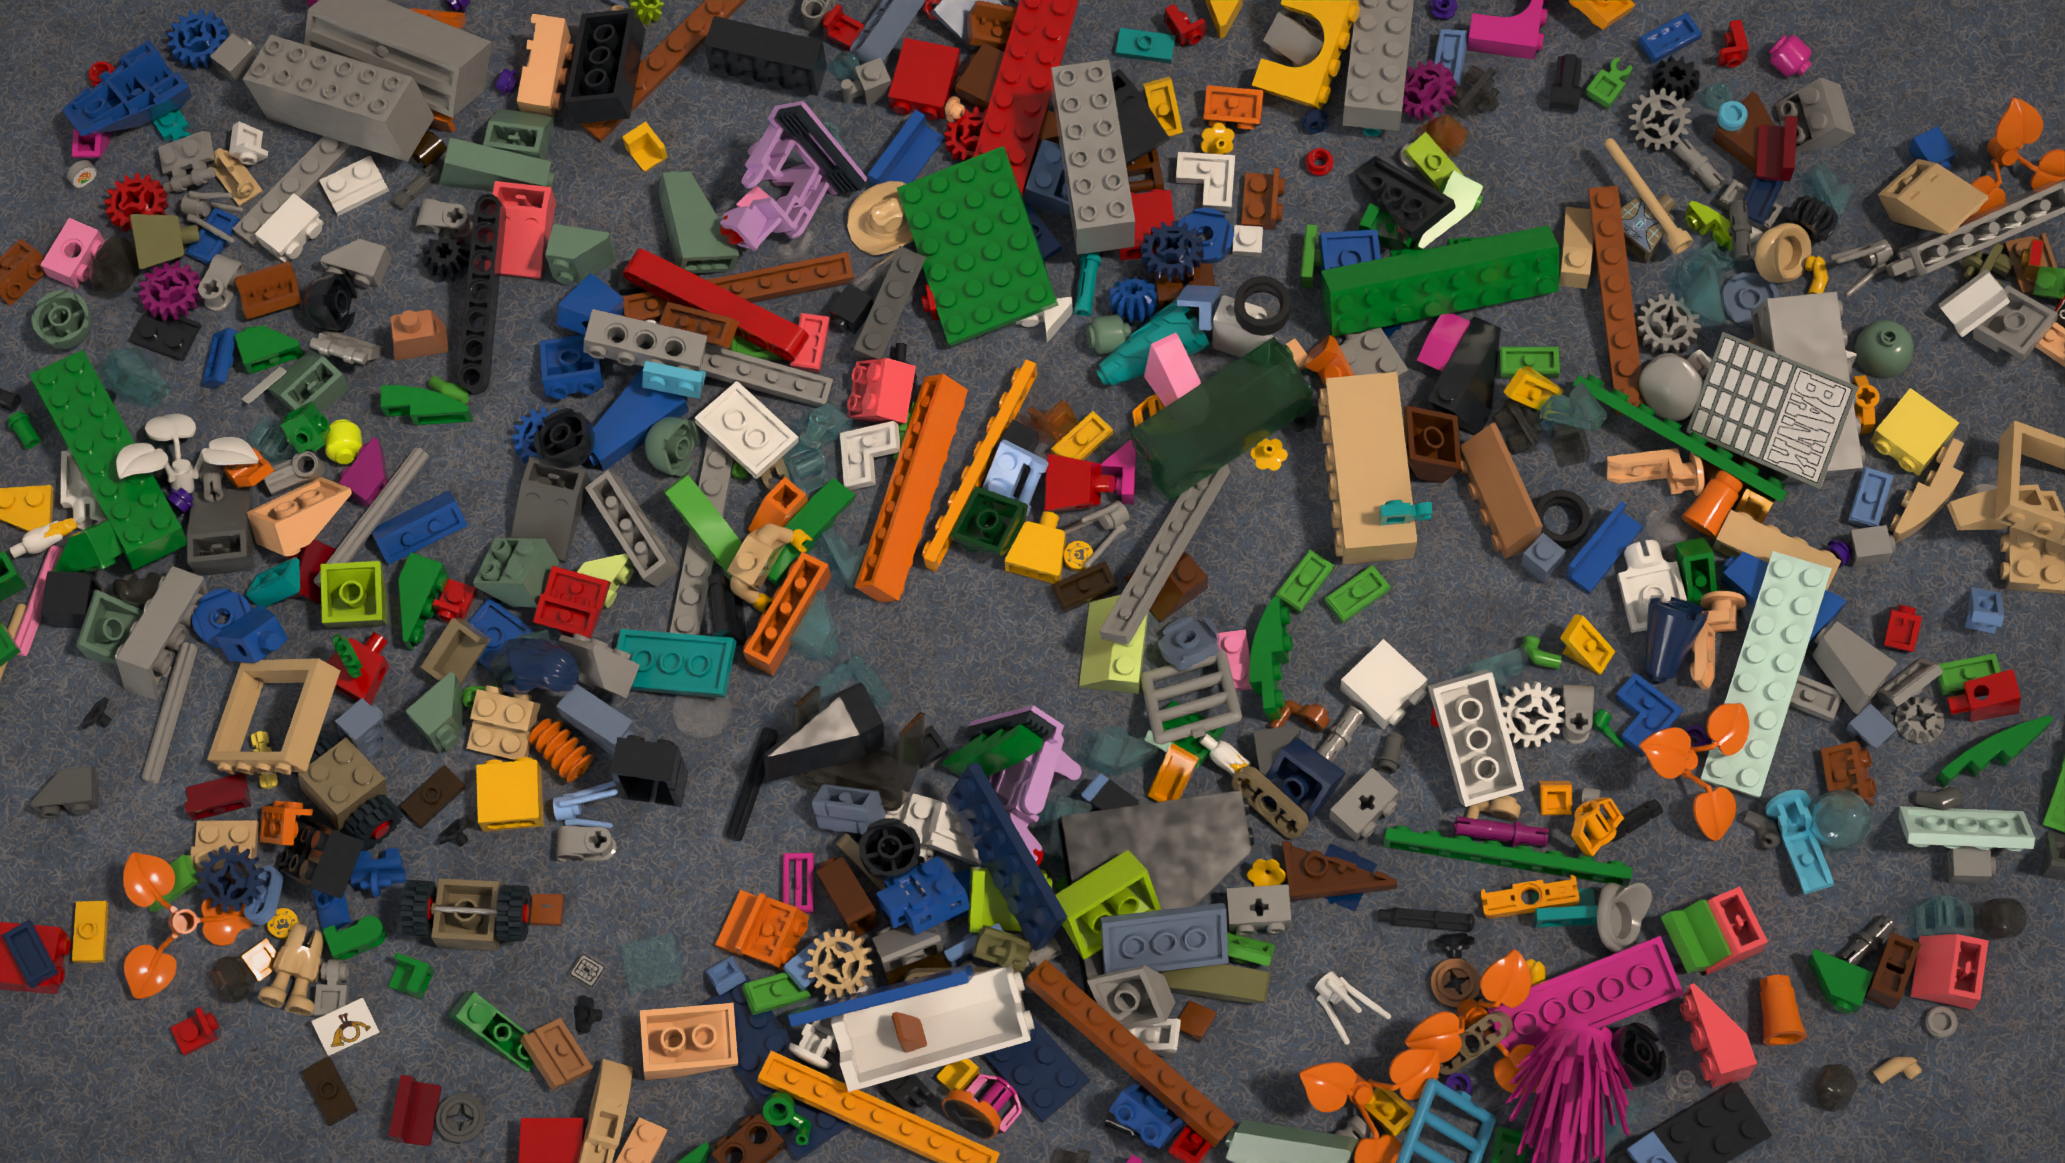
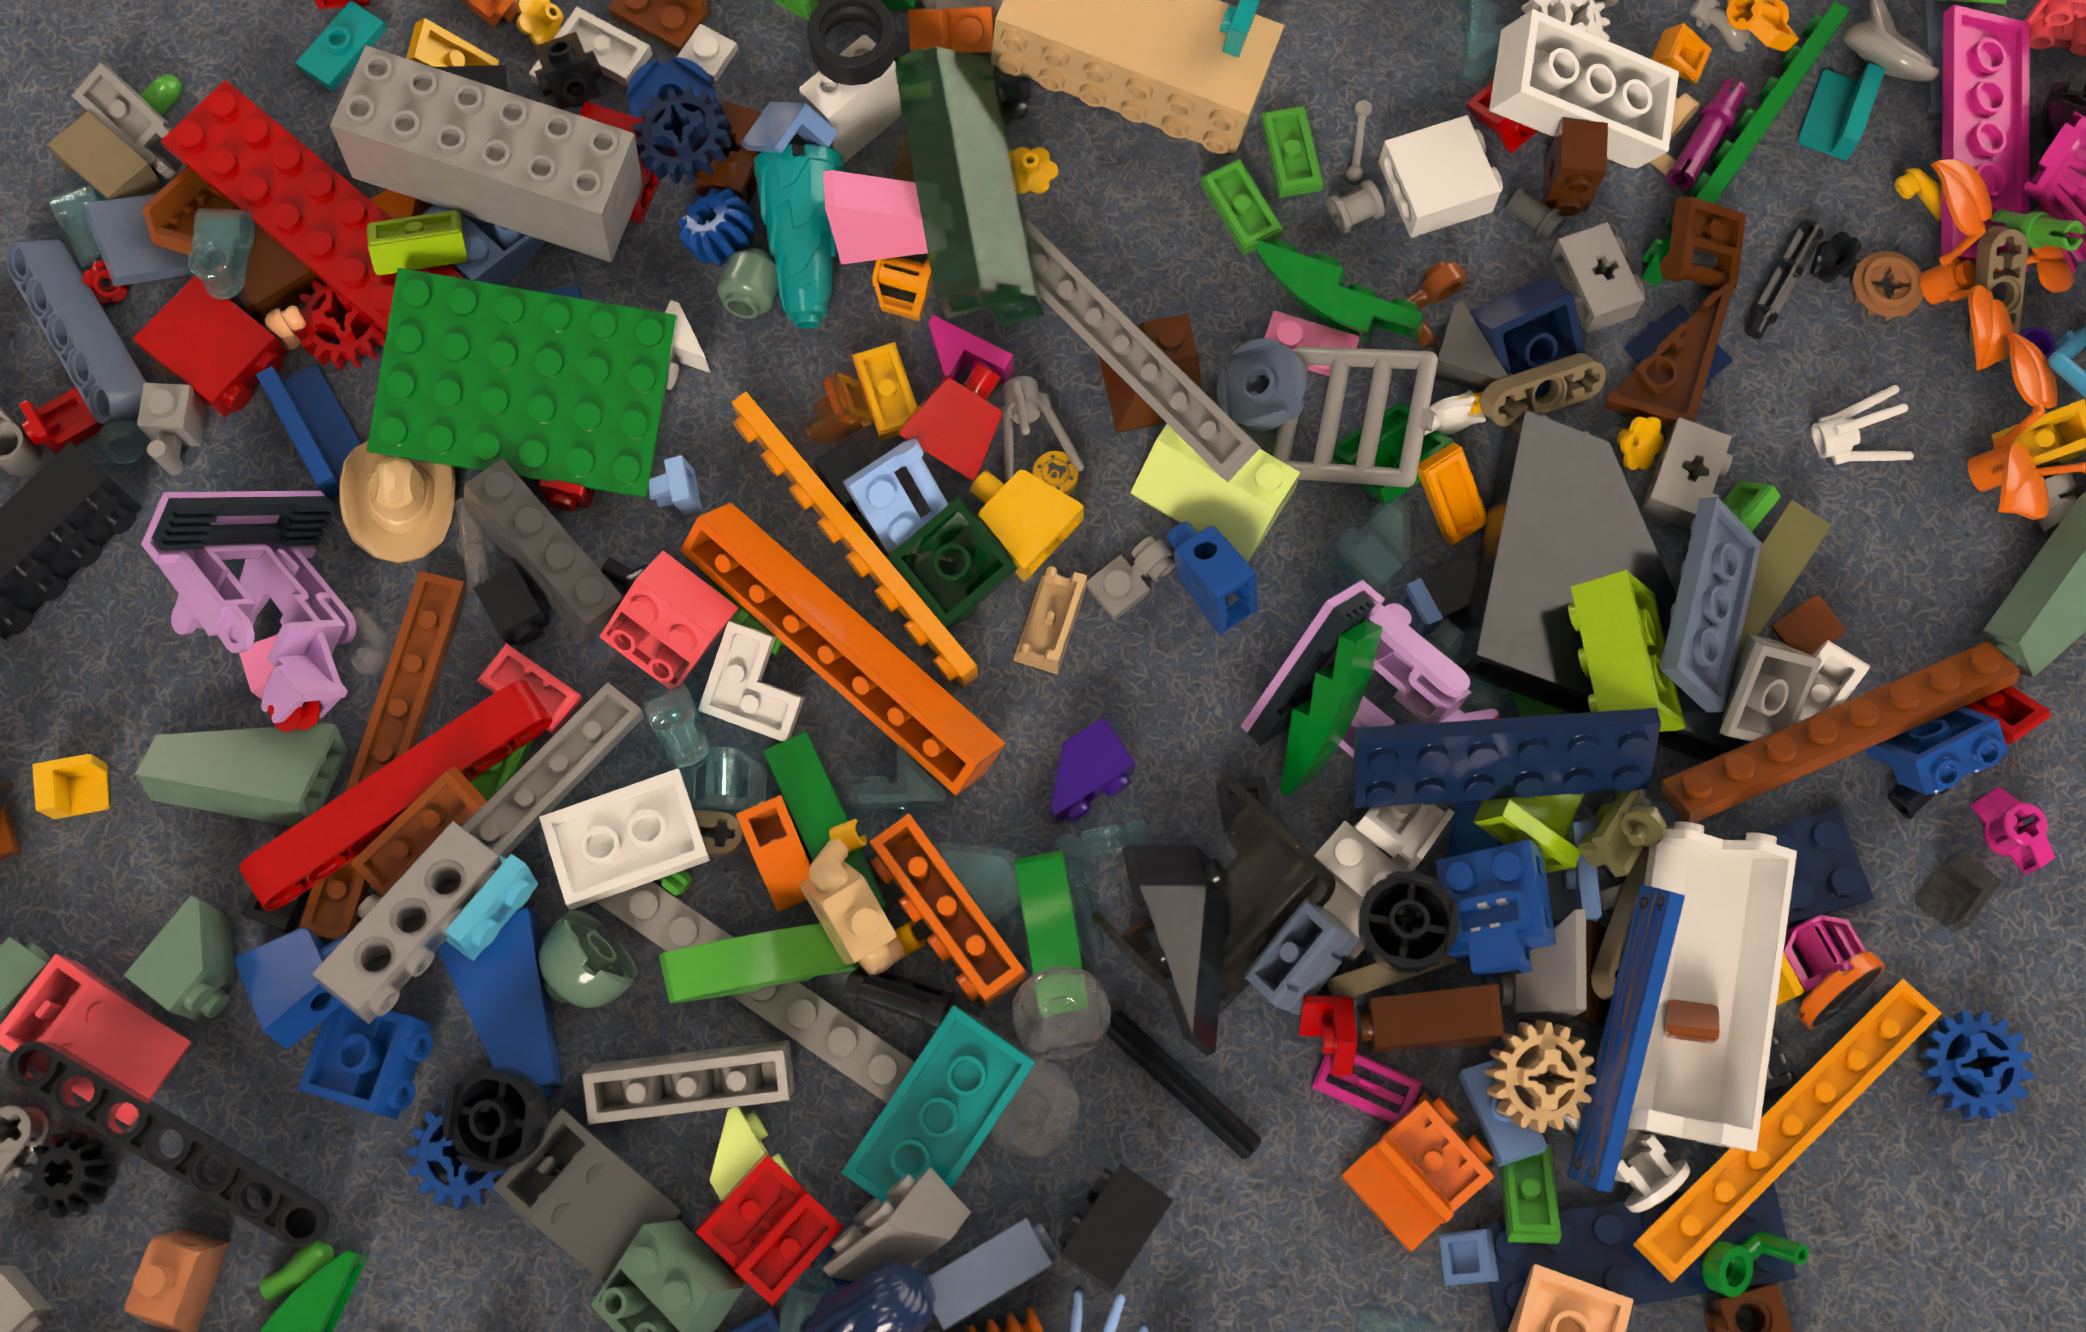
camera: 70 degrees left, 5 degrees up
dark brown plate [1051,561,1118,613] -> none
teal pin [1073,251,1102,317] -> none
light grey pin [1317,706,1365,763] -> none
light orange piece [1481,875,1580,919] -> none
none -> clear light blue piece [188,208,255,300]
none -> lime slope [367,210,468,275]
none -> black brick [534,32,603,110]
none -> light blue tile [648,455,702,515]
none -> clear tile [1012,966,1111,1060]
none -> tan hinge [1013,566,1087,675]
none -> green slope [1014,851,1088,1014]
none -> dark purple slope [1050,717,1136,824]
none -> light grey plate [1086,536,1175,621]
none -> blue torso [1167,521,1257,635]
none -> red bracket [1298,995,1358,1076]
none -> light grey bush [1327,180,1385,234]
none -> light grey hinge [1346,100,1372,183]
none -> reddish brown brick [1543,119,1608,216]
none -> reddish brown plate [1660,197,1746,292]
none -> bright green pin [1989,209,2085,251]

